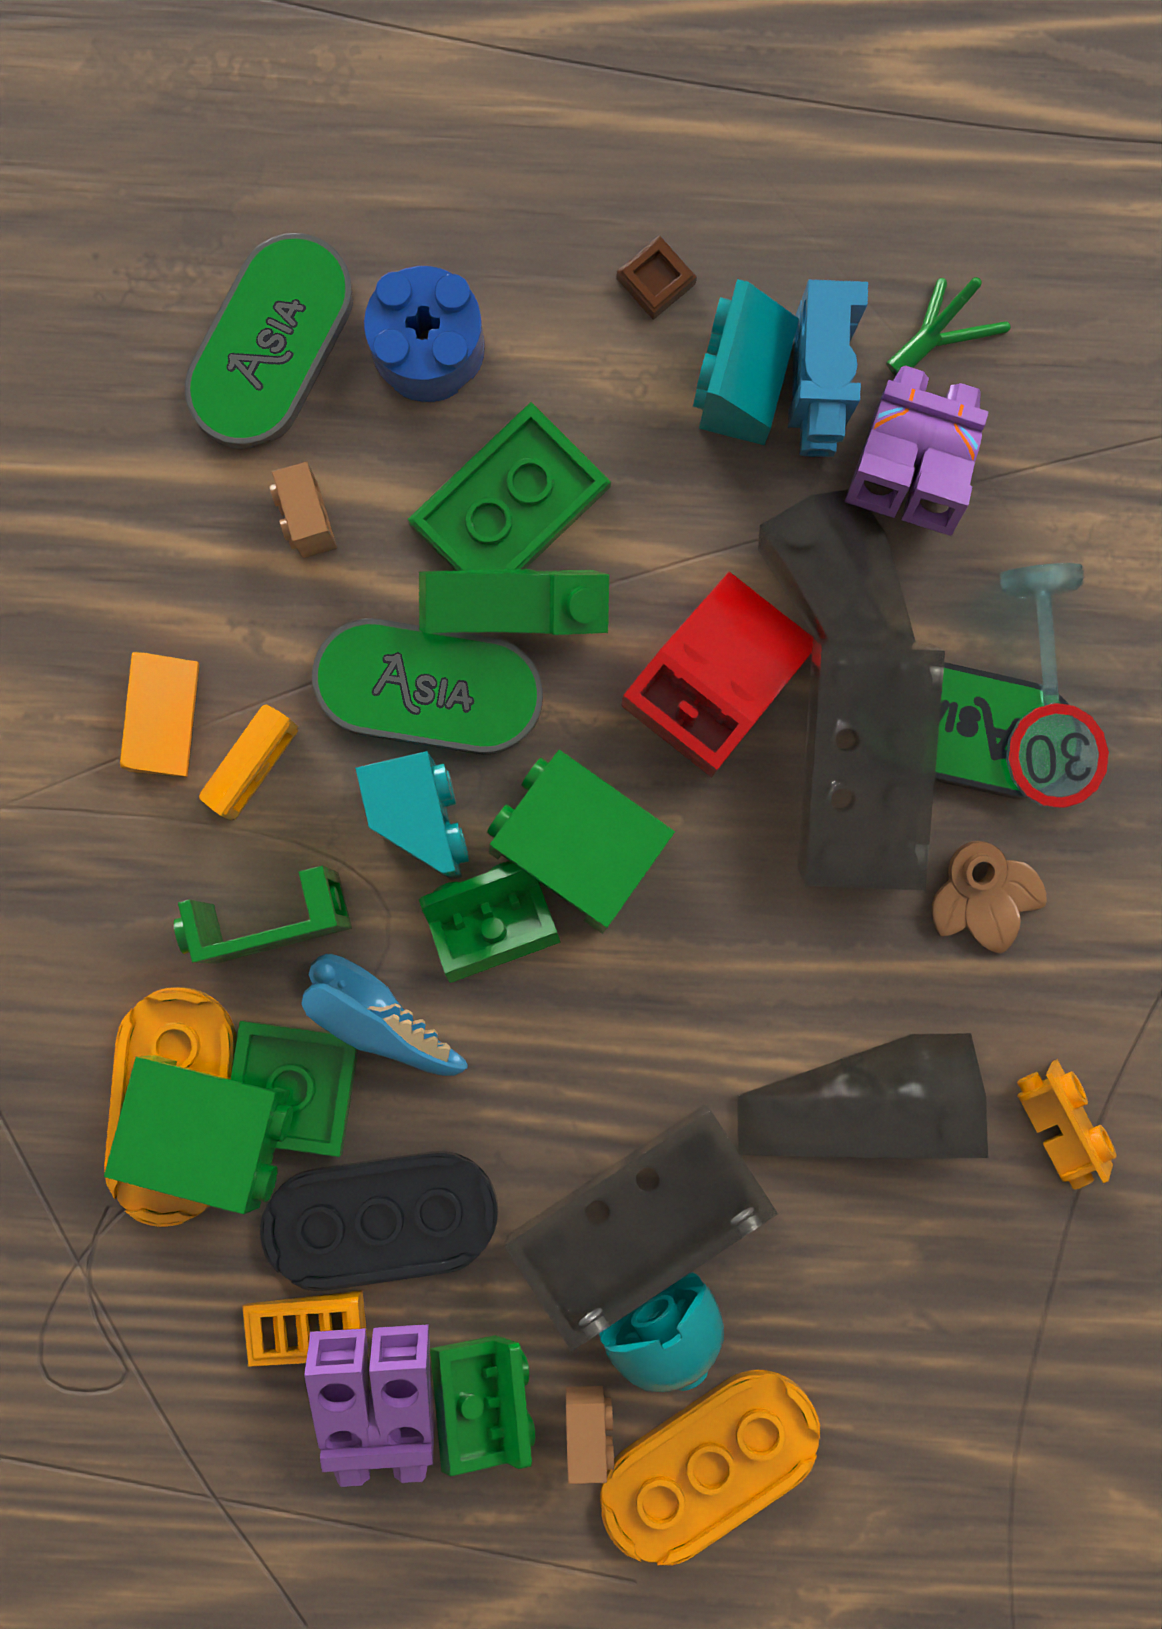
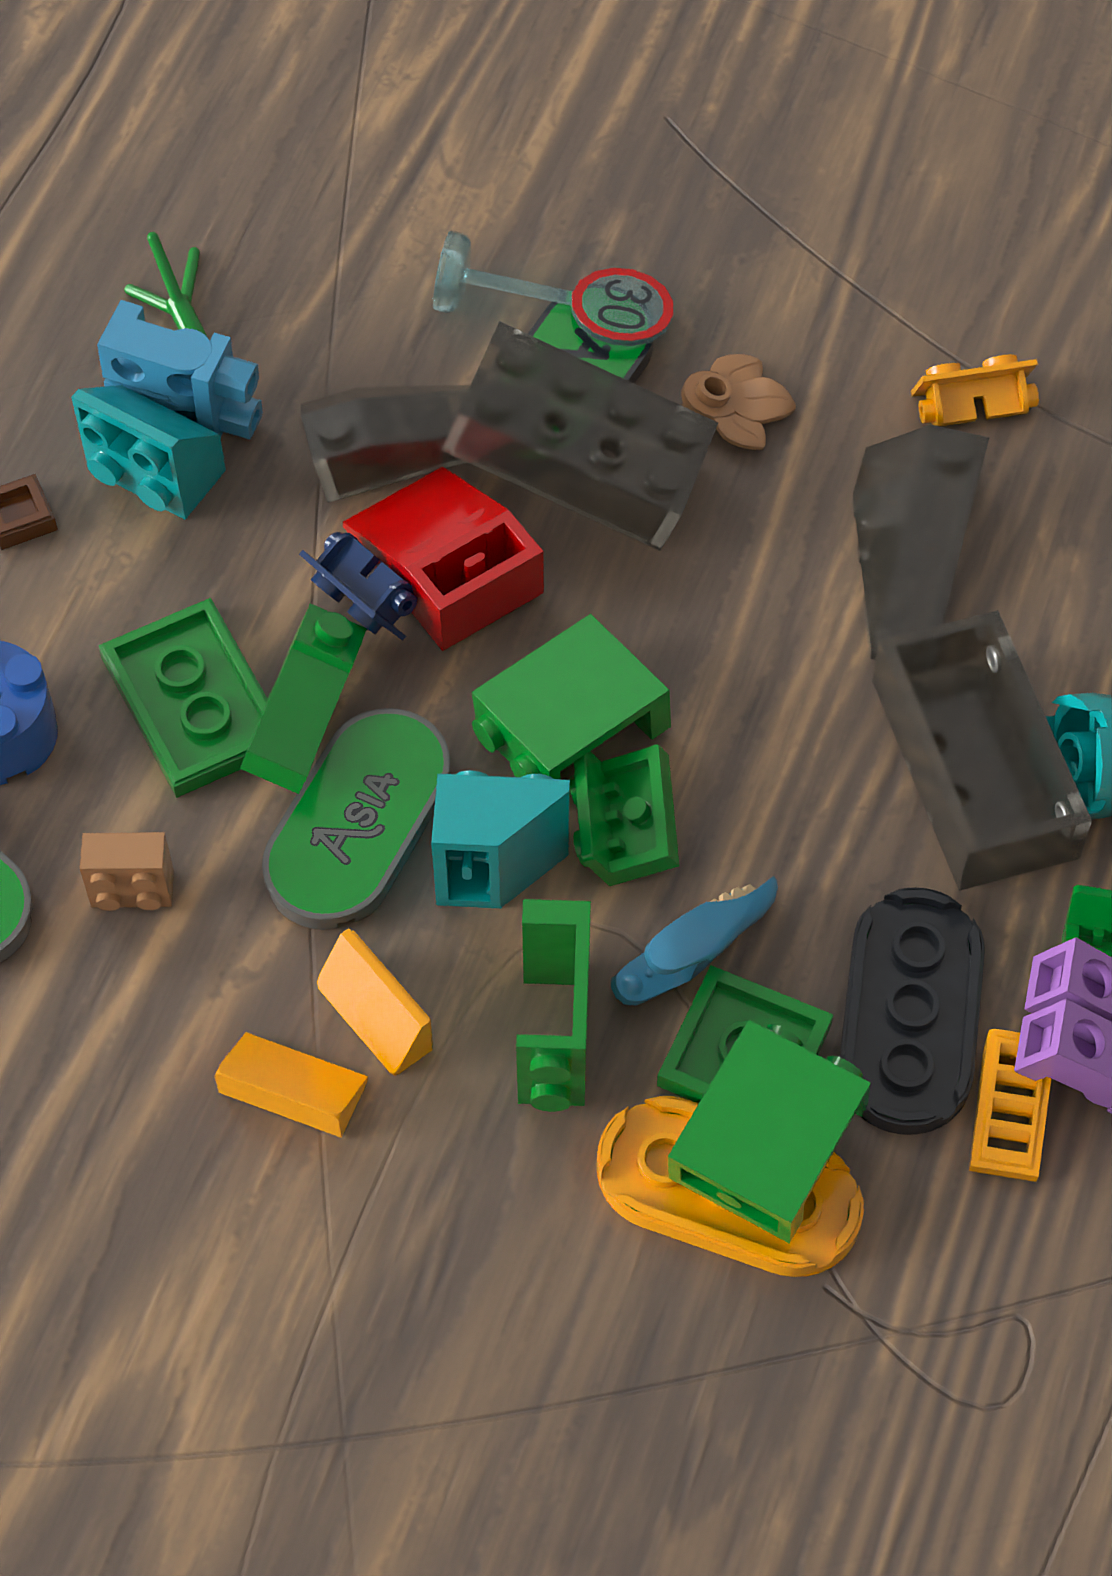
camera: 70 degrees left, 25 degrees down
medium lavender hips [845,366,988,536] -> none
none -> dark blue hinge [299,532,417,641]

